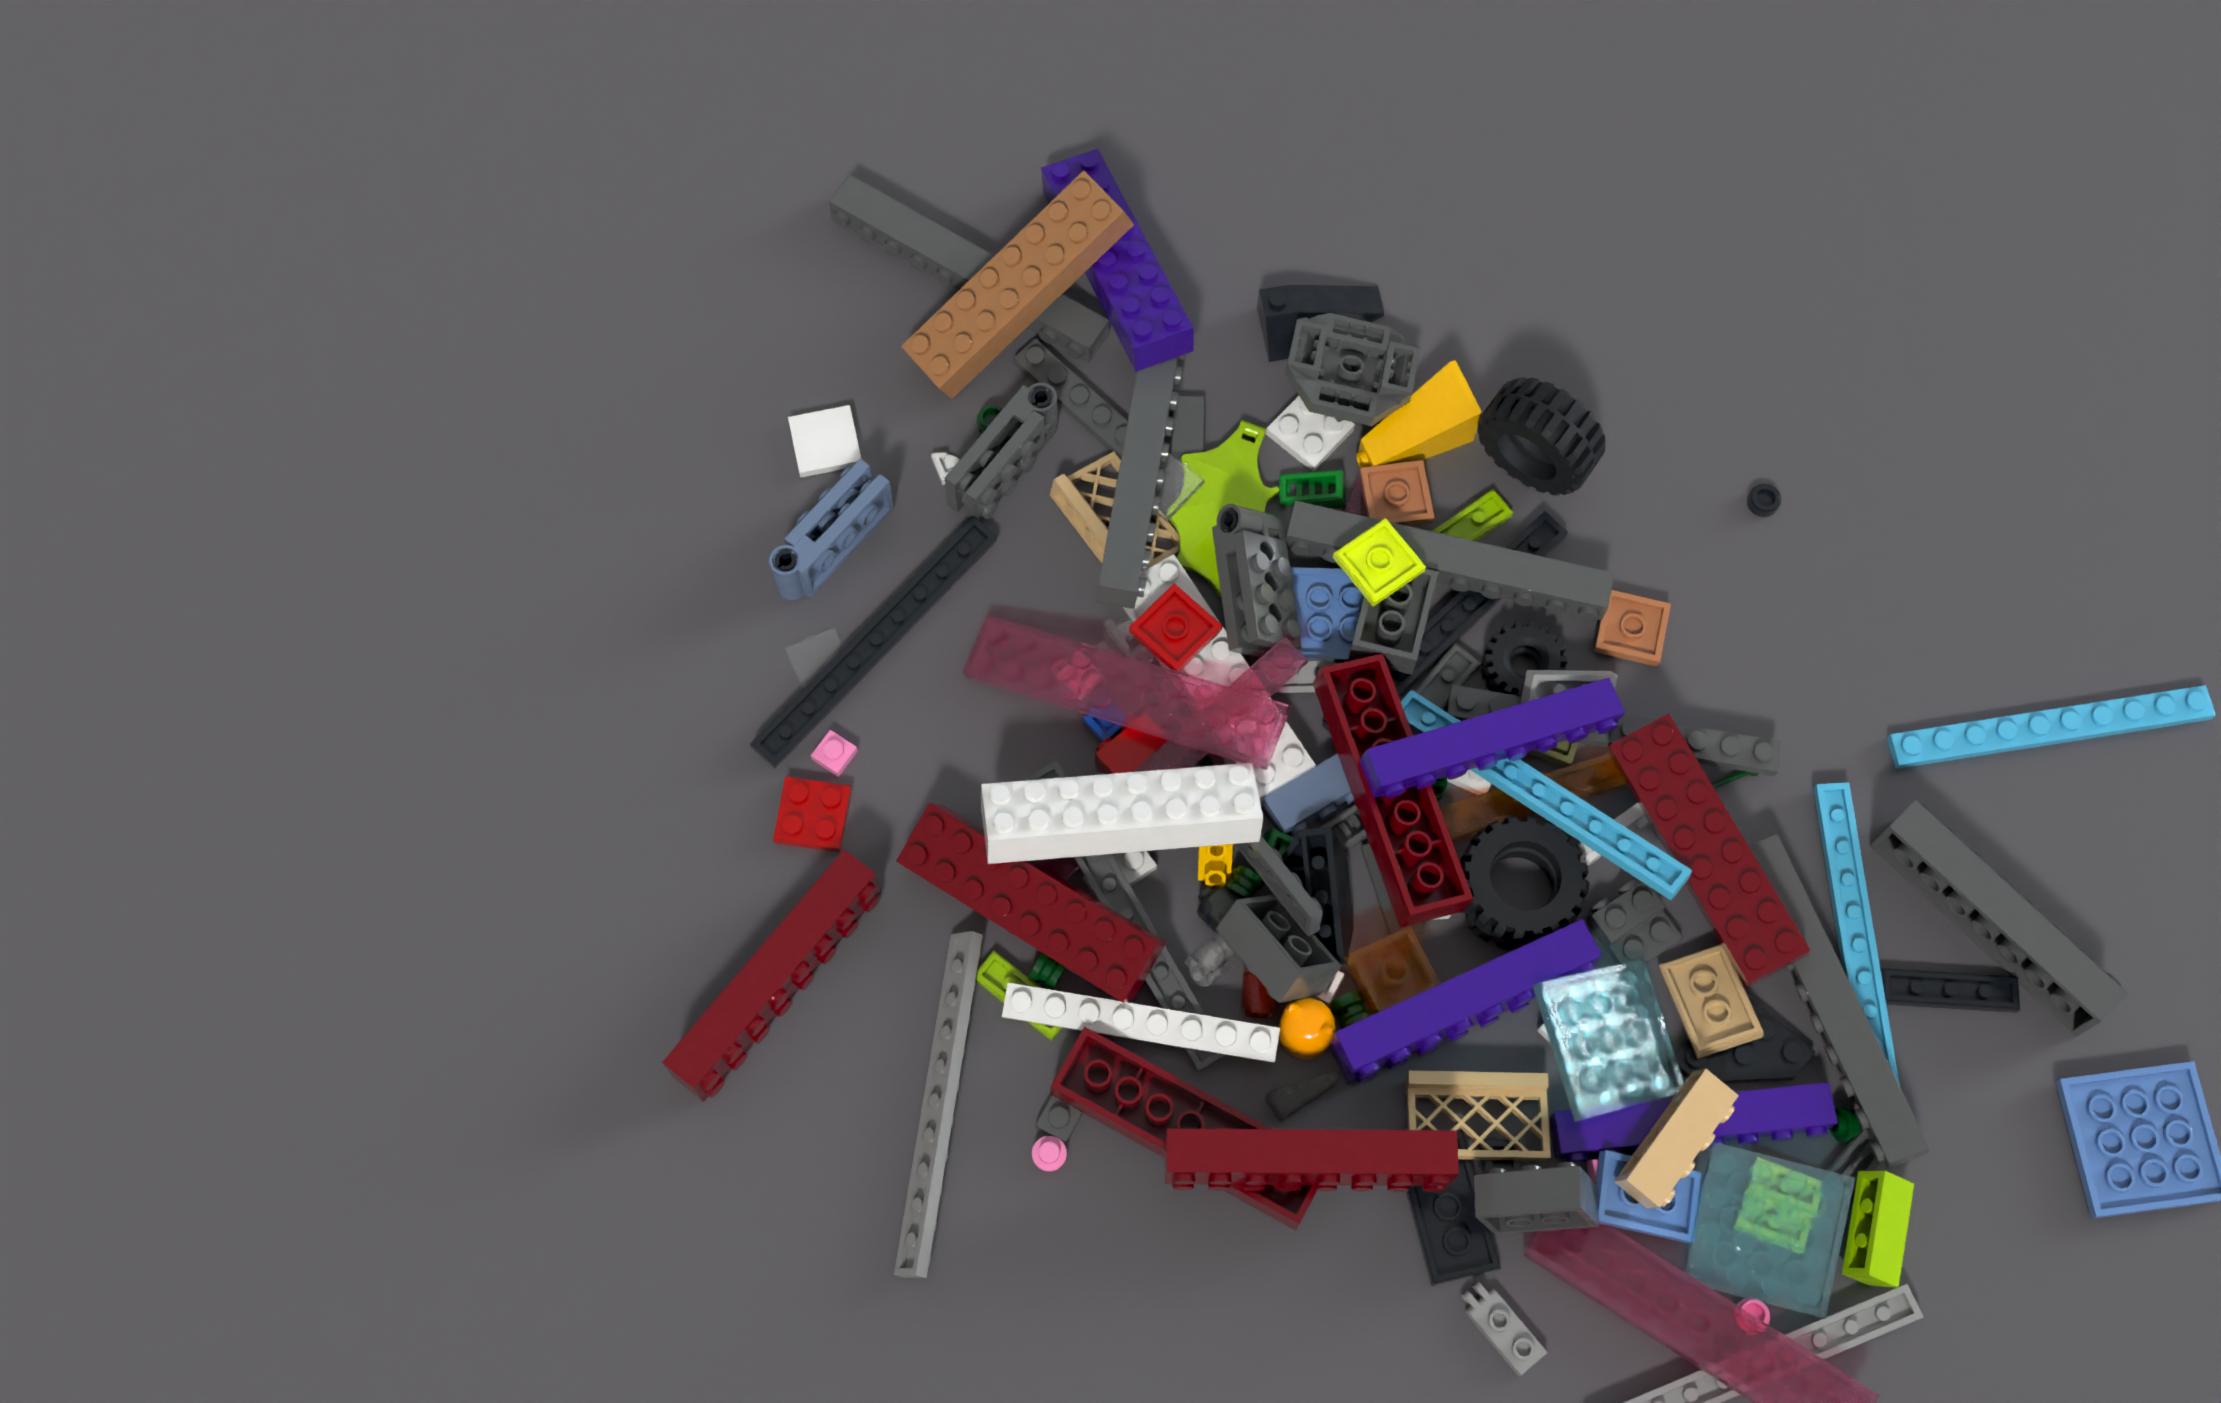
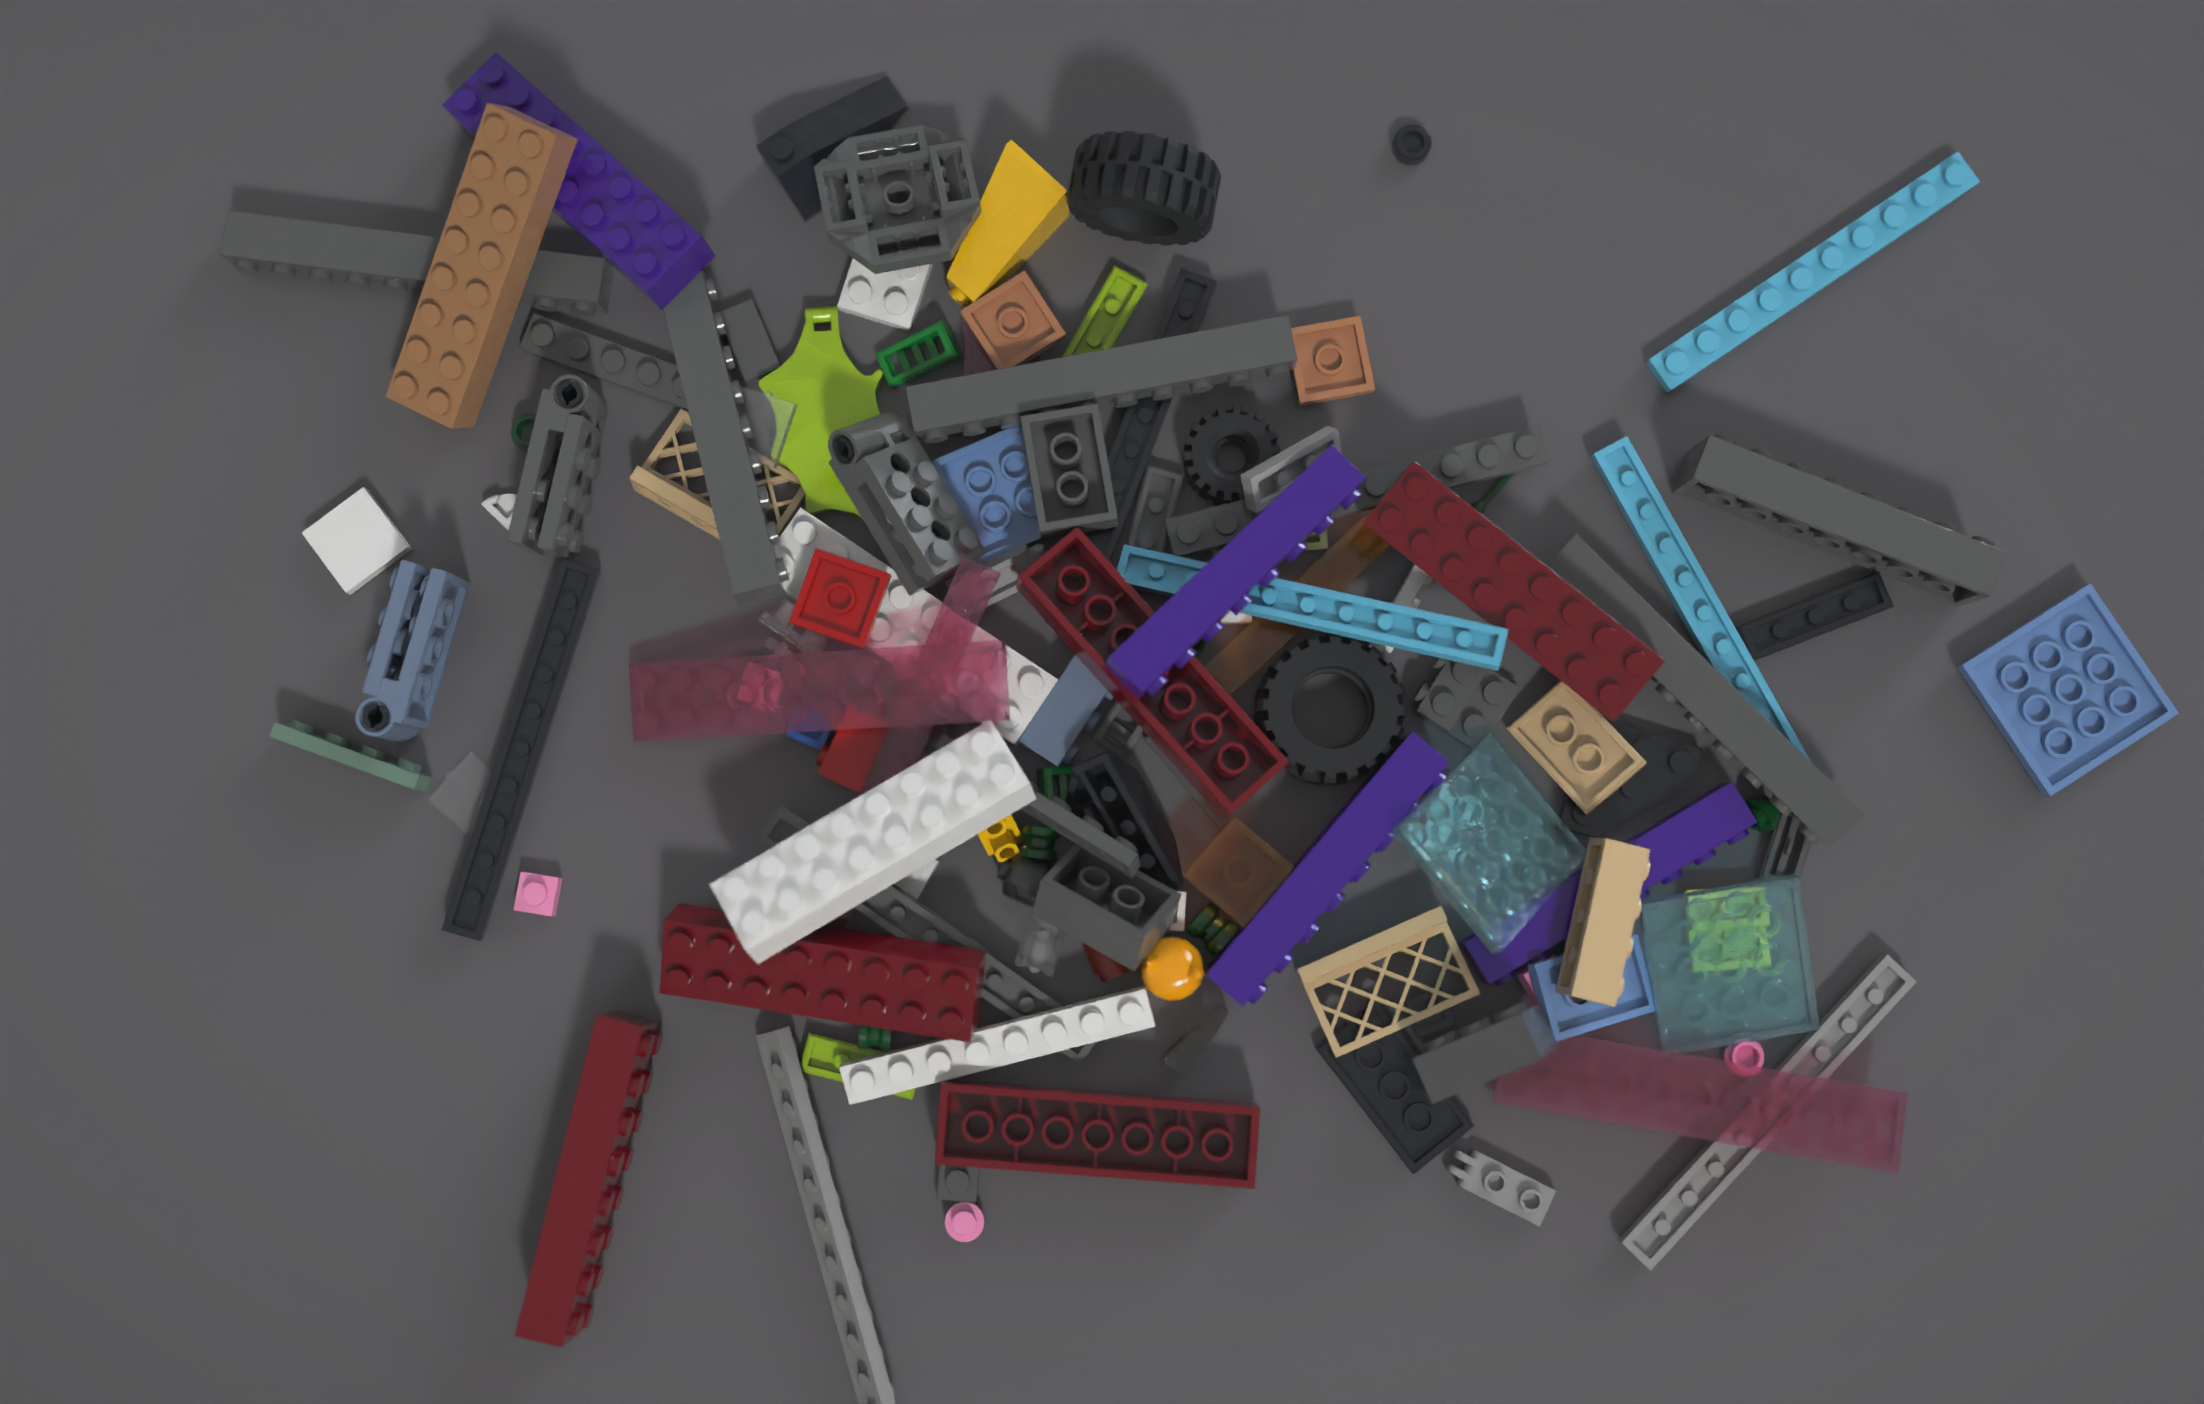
camera: 20 degrees left, 15 degrees up
red plate [773,776,852,853] -> none
dark red brick [1164,1128,1459,1192] -> none
neon yellow tile [1333,518,1426,607] -> none
lime brick [1842,1171,1914,1288] -> none
none -> sand green plate [269,719,432,791]

